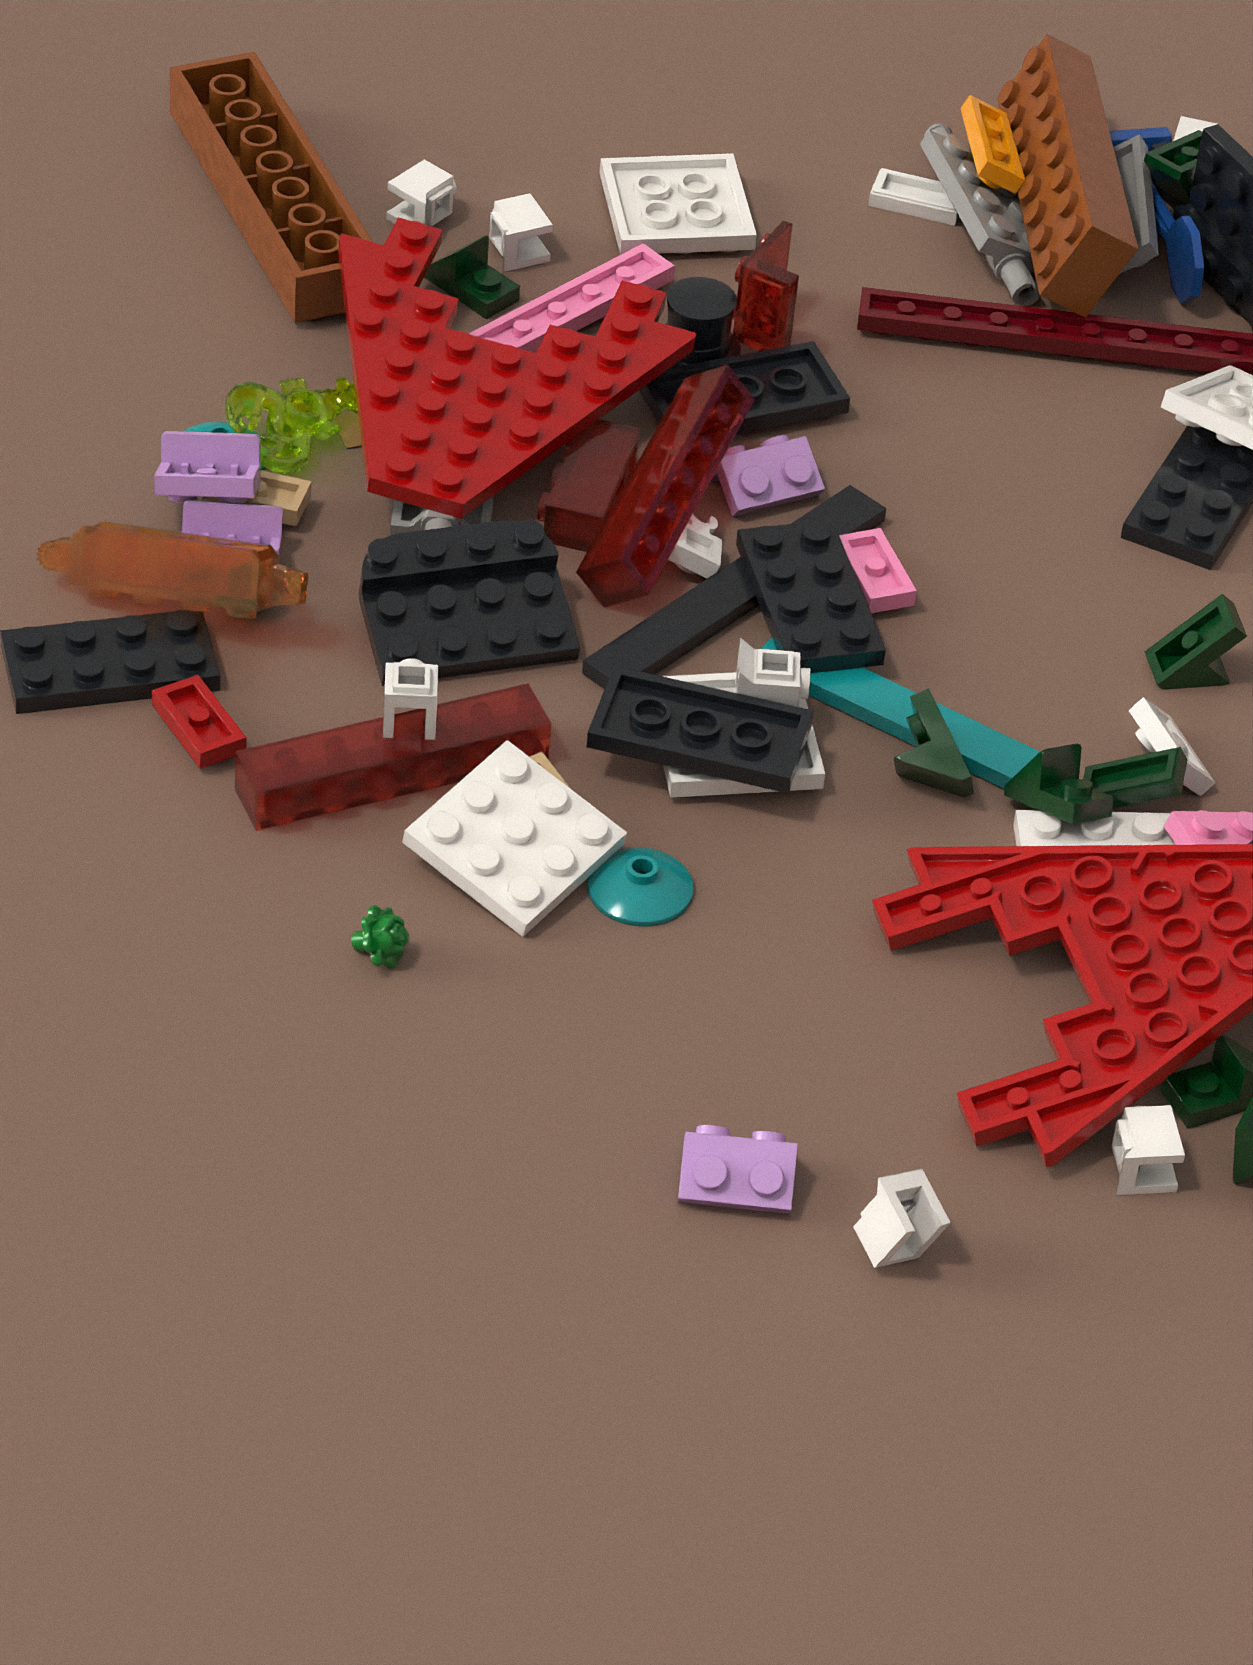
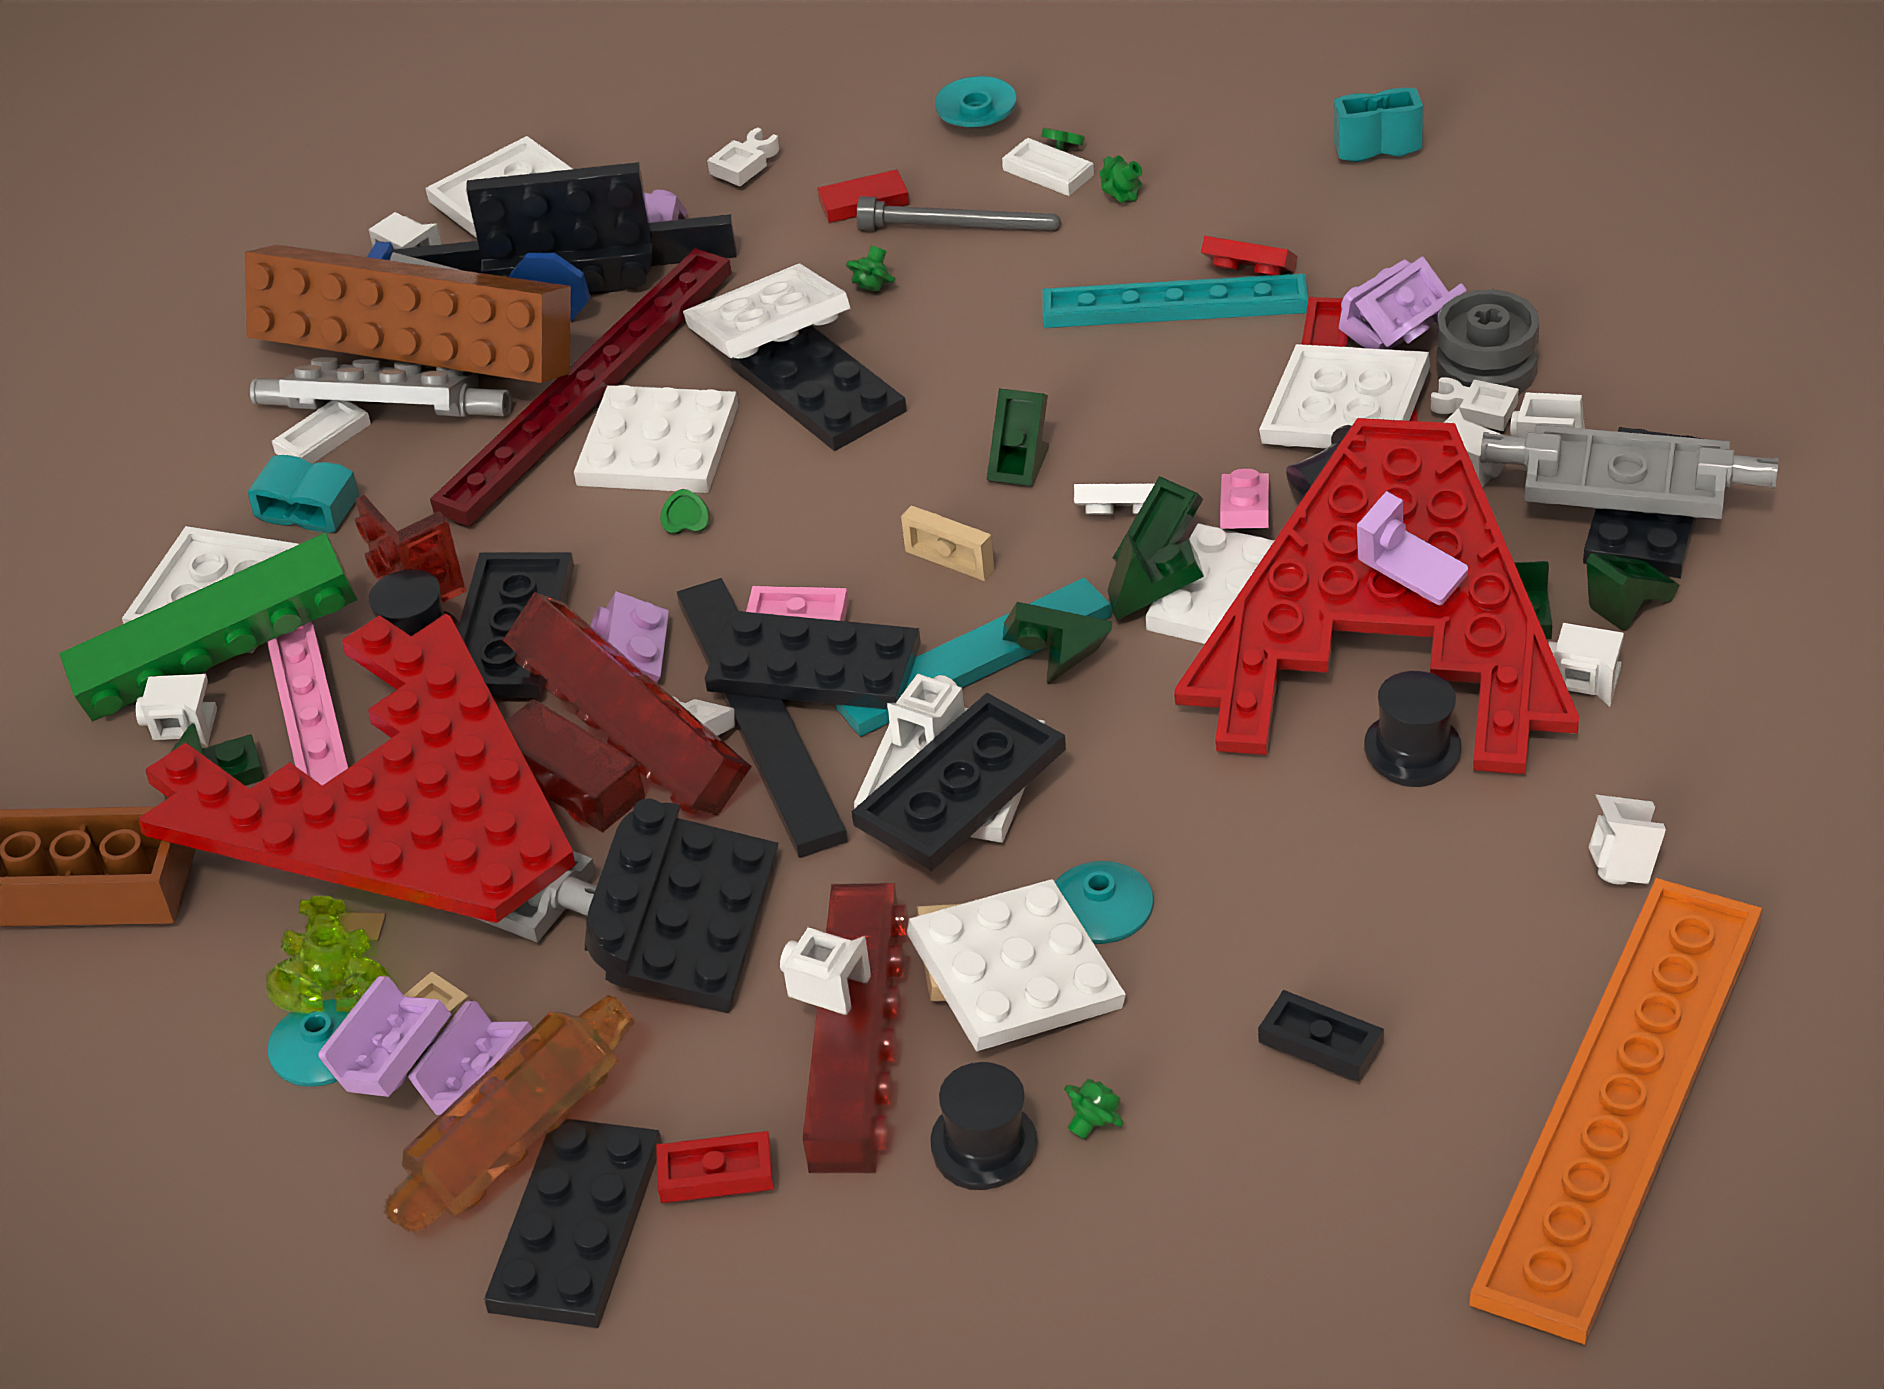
camera: 55 degrees left, 0 degrees up
white window [386,159,457,226] -> none
lavender bracket [678,1125,798,1214] -> none
light orange plate [960,95,1025,194] -> none
dark green slope [1144,130,1202,203] -> none
none -> green brick [59,532,358,721]
none -> teal brick [247,455,359,533]
none -> white plate [574,385,739,493]
none -> green piece [660,489,711,533]
none -> tan plate [901,505,995,581]
none -> black piece [930,1062,1037,1190]
none -> black plate [1258,990,1384,1082]
none -> lavender bracket [1357,491,1468,605]
none -> black piece [1364,671,1462,787]
none -> orange plate [1469,878,1763,1345]

